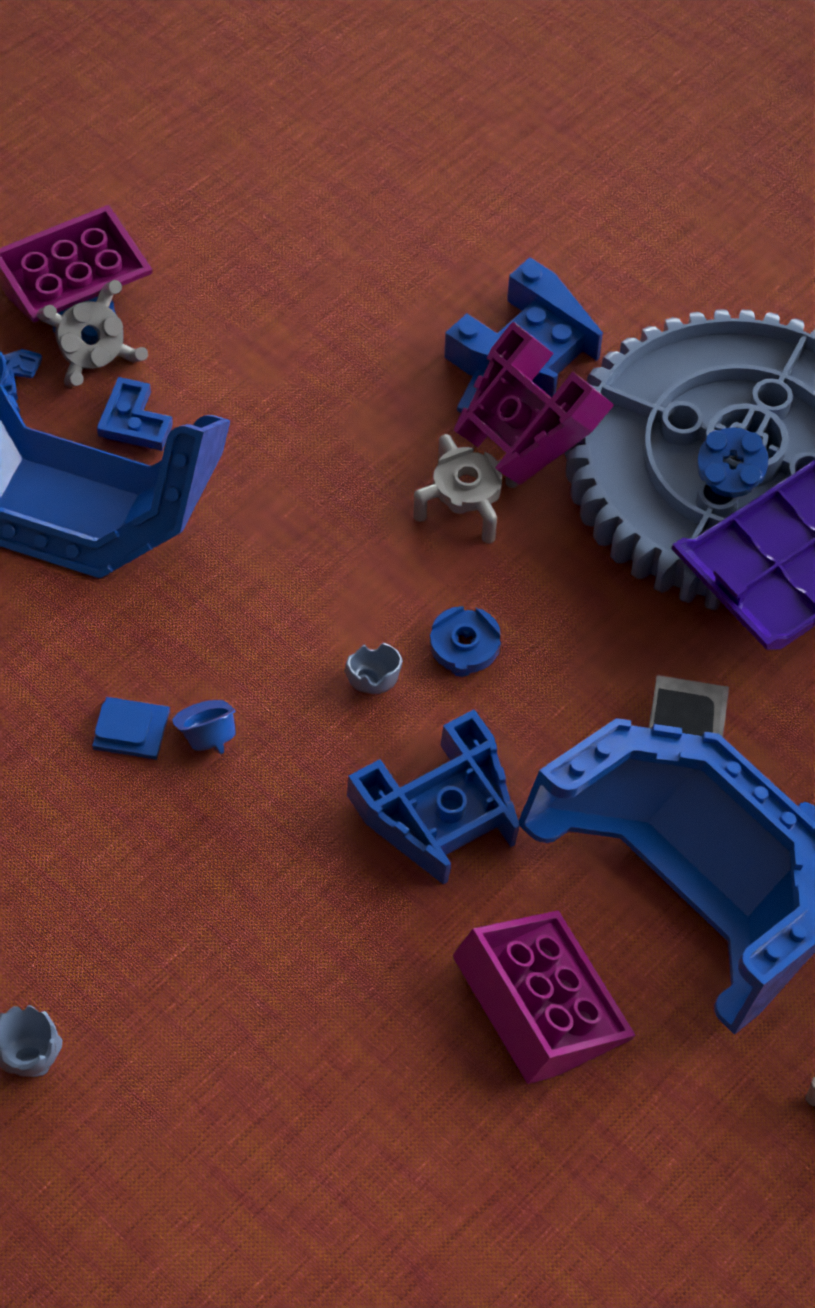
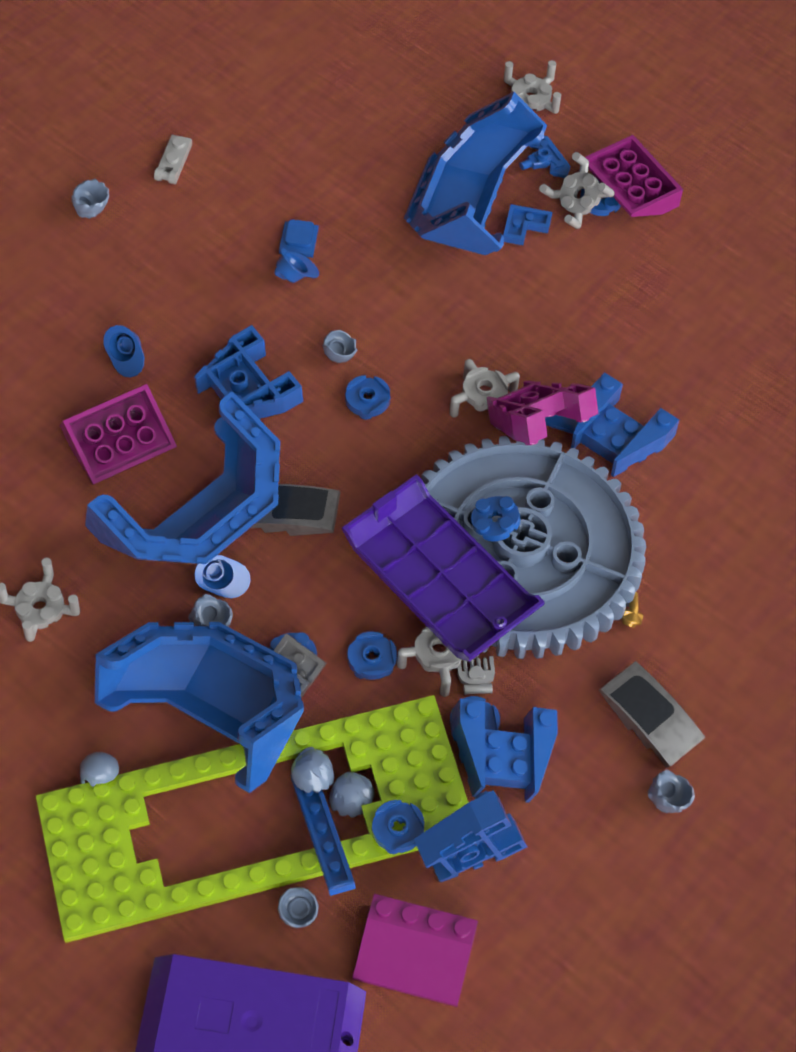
camera: 85 degrees right, 0 degrees up
none -> blue piece [103,325,145,378]

